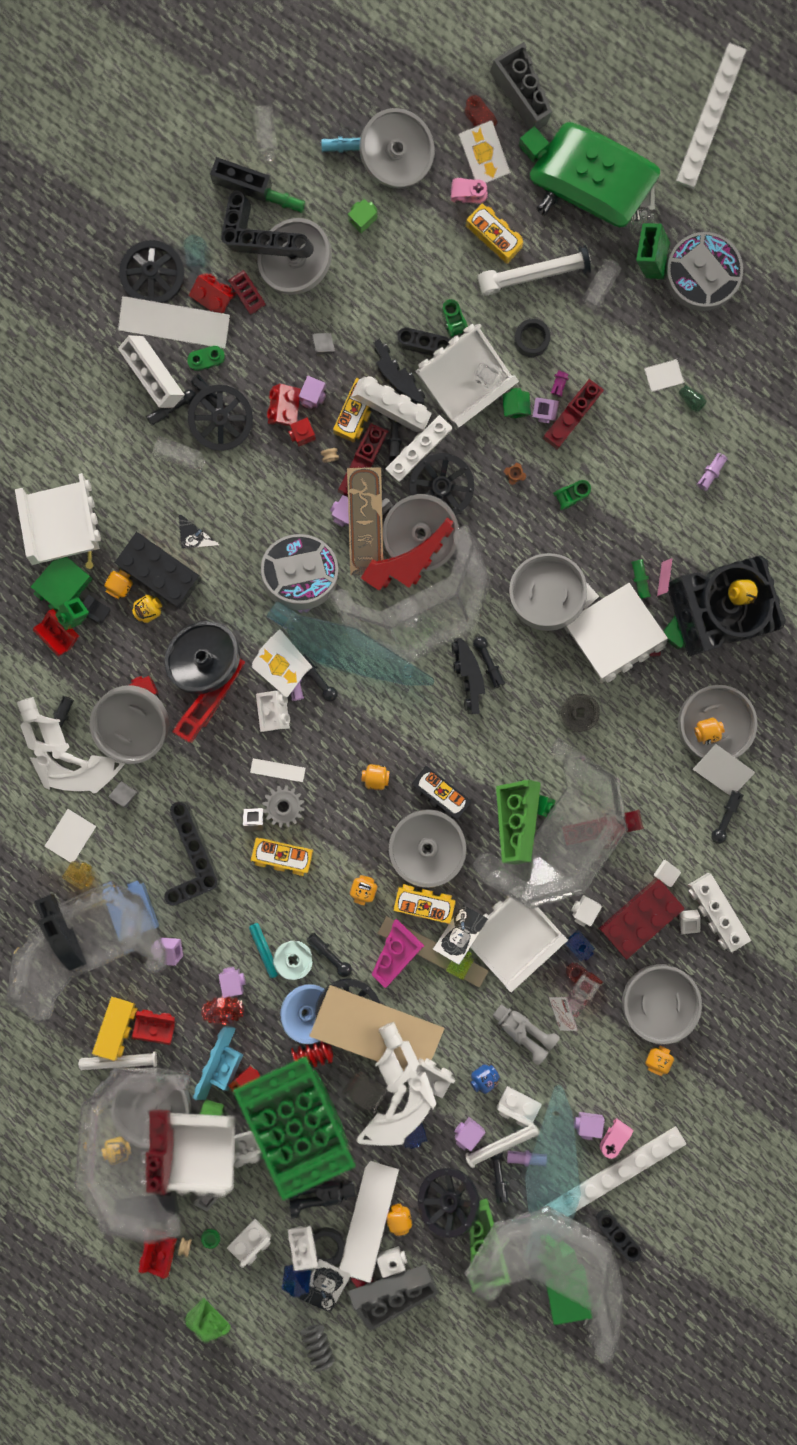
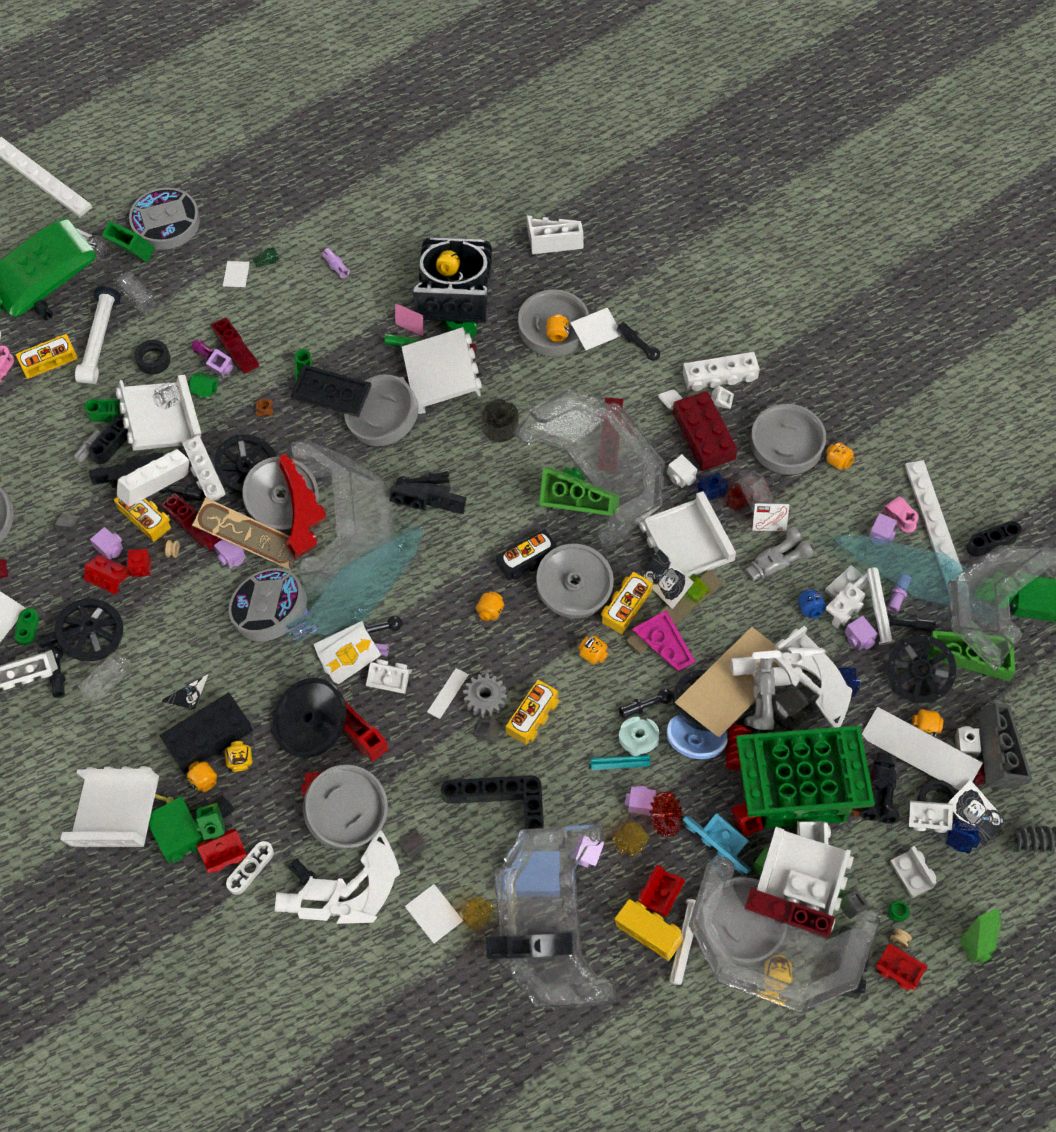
camera: 60 degrees left, 25 degrees down
none -> light grey axle [74,430,101,462]
none -> white beam [226,841,274,895]
none -> black tile [291,364,372,417]
none -> clear yellow brick [612,820,650,856]
none -> light grey piece [744,658,775,730]
none -> white bracket [783,870,832,911]
none -> white bracket [826,583,865,629]

